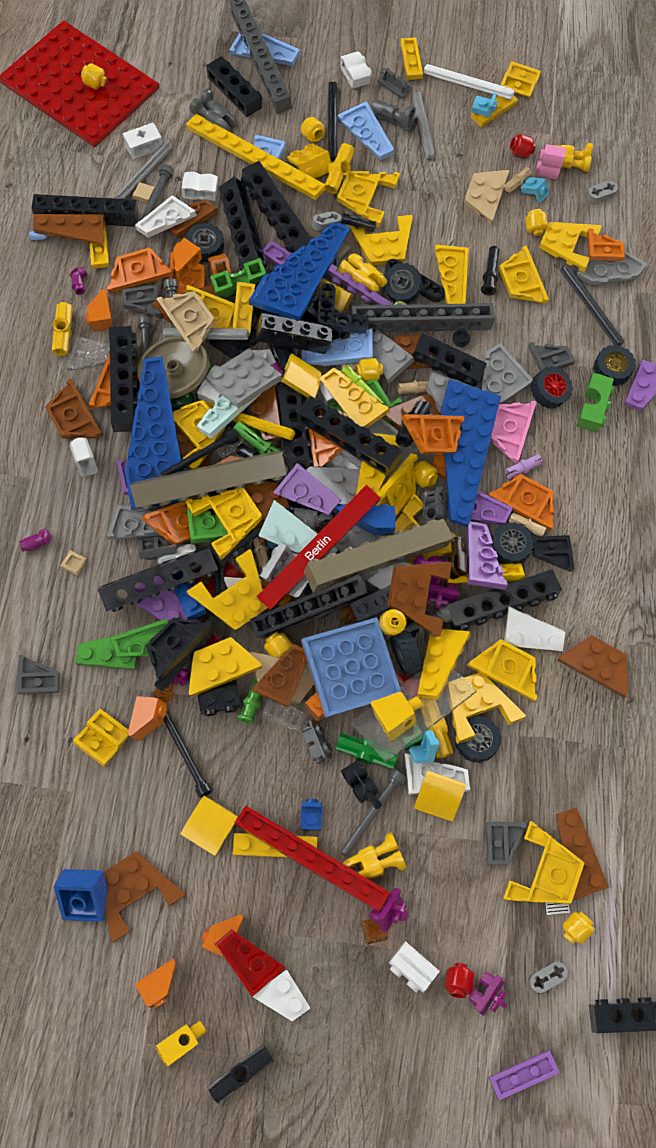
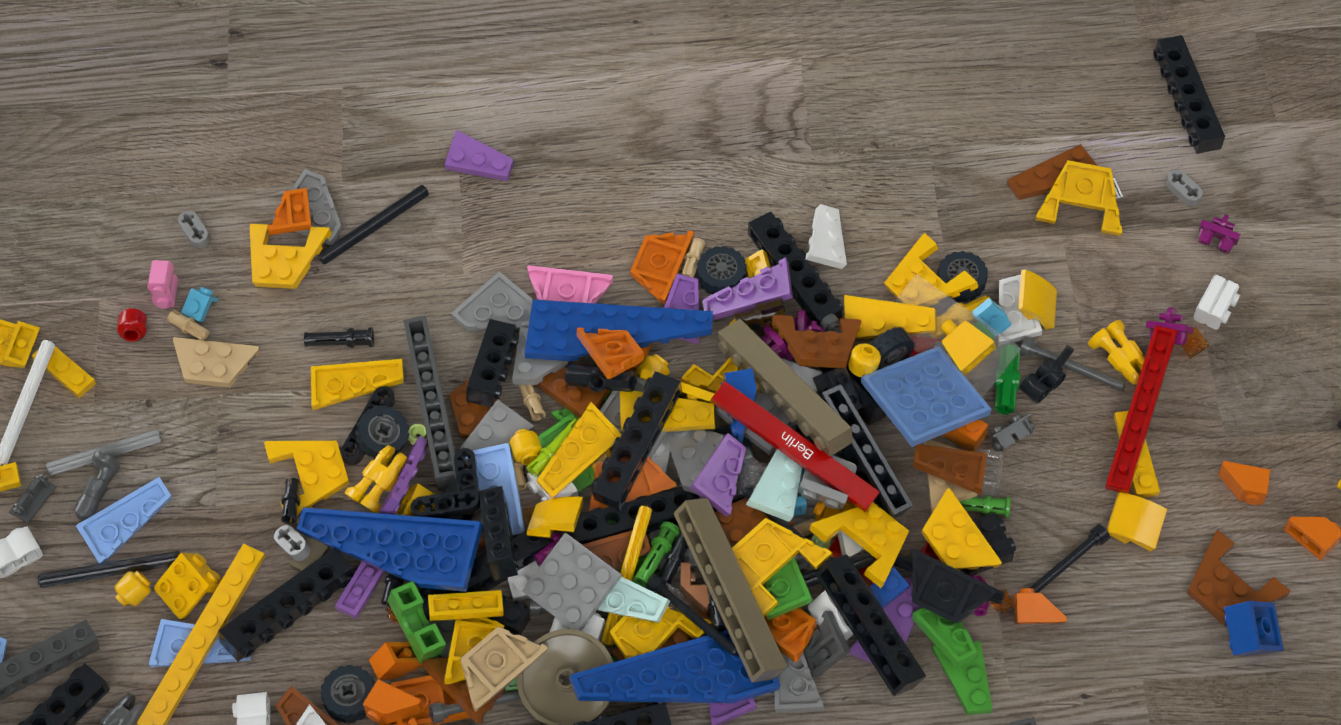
camera: 95 degrees left, 10 degrees down
yellow slope [73,709,129,767] -> none
light grey axle [163,328,249,340] -> none
red wing [215,929,286,997] -> none
black brick [219,176,267,271] -> none
white wing [253,970,310,1021] -> none
yellow head [264,631,293,658] -> none
blue bracket [301,799,322,831] -> none
yellow piece [325,143,355,195] -> none
yellow wing [337,171,400,228] -> none
dark grey piece [422,487,448,522] -> none
red head [445,963,474,999] -> none
black plate [452,329,470,347] -> none
yellow wing [467,639,537,702] -> none
medium azure bracket [471,93,498,117] -> none
dark grey wing [486,822,527,865] -> none
medium lavender plate [489,1050,559,1100] -> none
yellow wing [499,245,549,304] -> none
lavender pin [505,454,543,479] -> none
yellow head [525,209,548,236] -> none
dark grey wing [528,342,575,371] -> none
black wheel [531,366,573,409] -> none
black wing [532,535,575,572] -> none
yellow piece [553,143,593,172] -> none
dark orange wing [557,635,628,698] -> none
yellow head [562,911,595,944] -> none
bright green arch [576,373,615,432] -> none
black wheel [593,345,636,386] -> none

